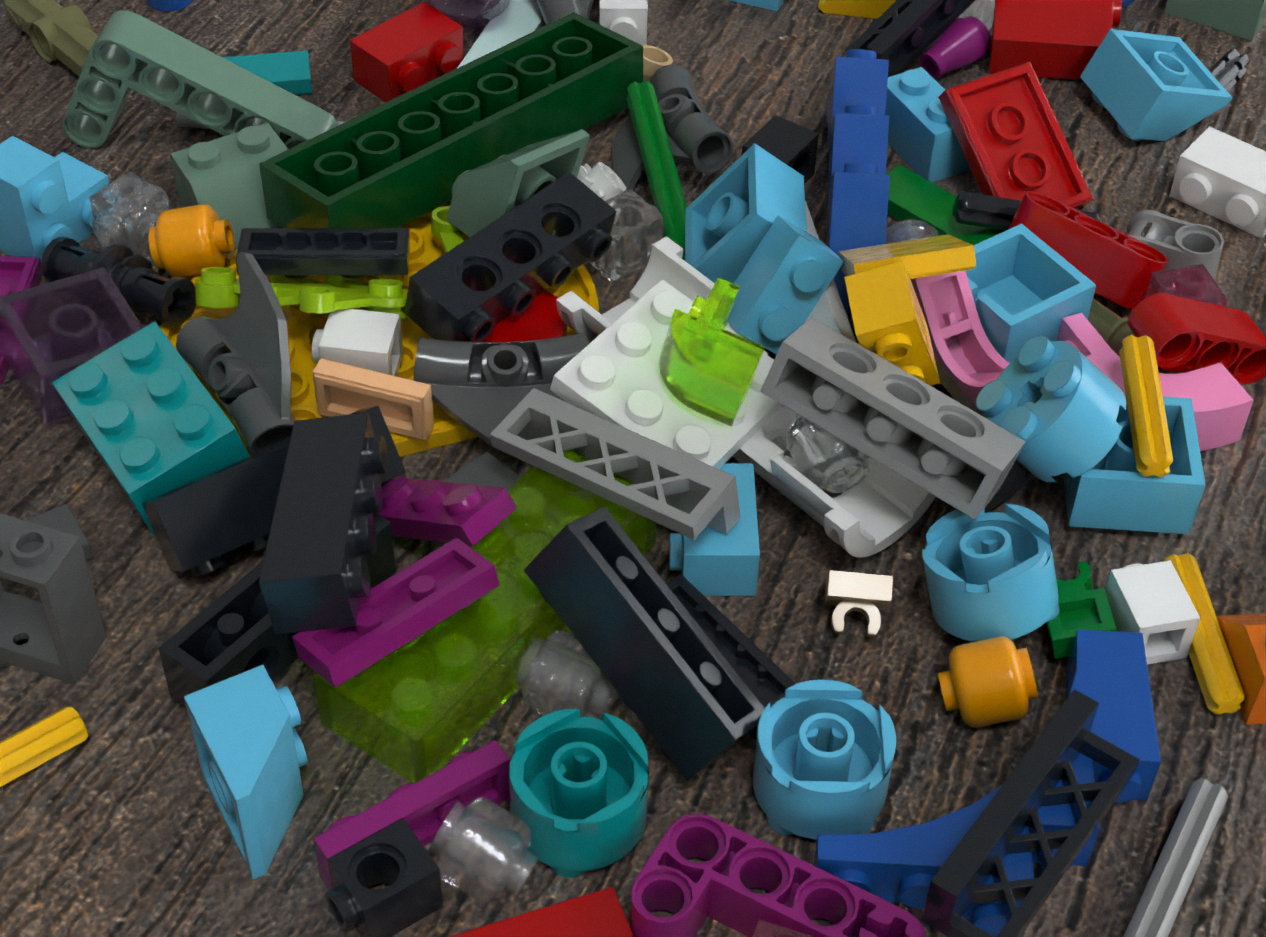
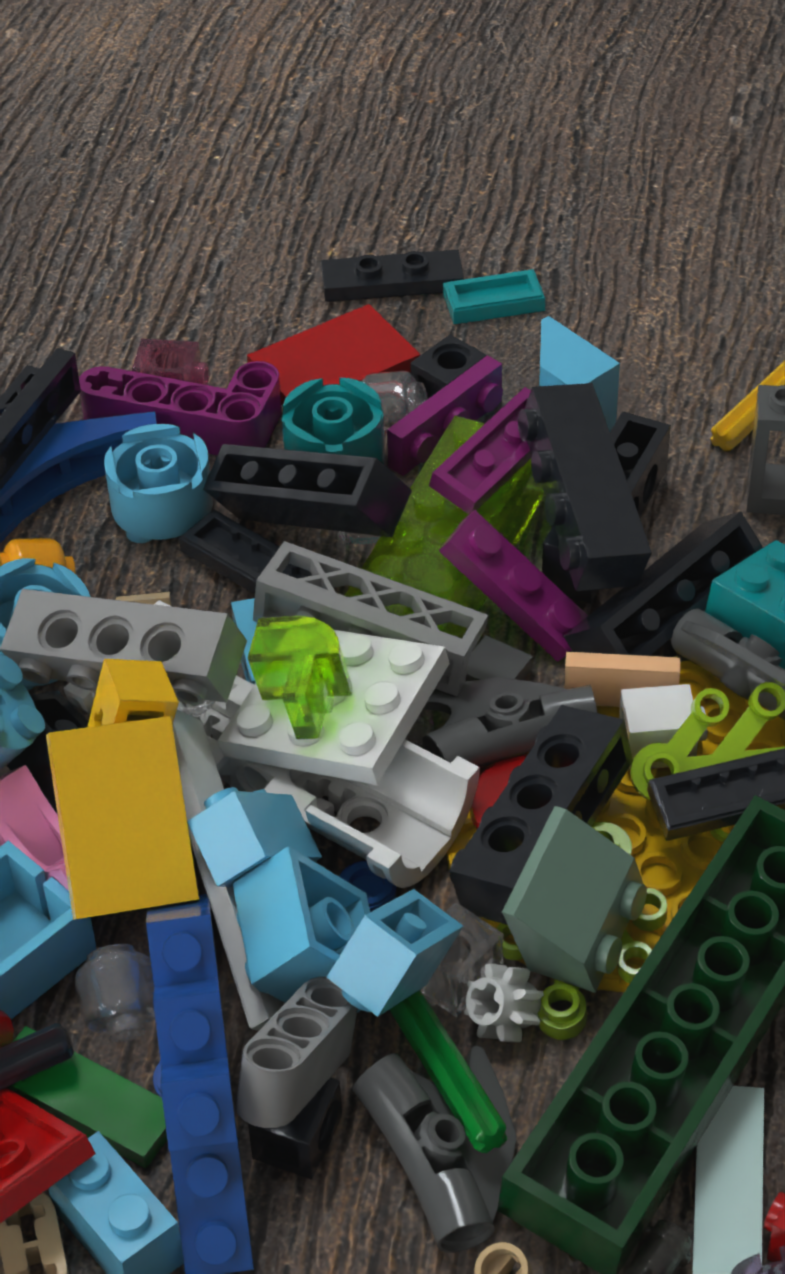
camera: 170 degrees right, 0 degrees up
none -> light grey beam [236,977,358,1128]
none -> medium azure brick [327,889,464,1017]

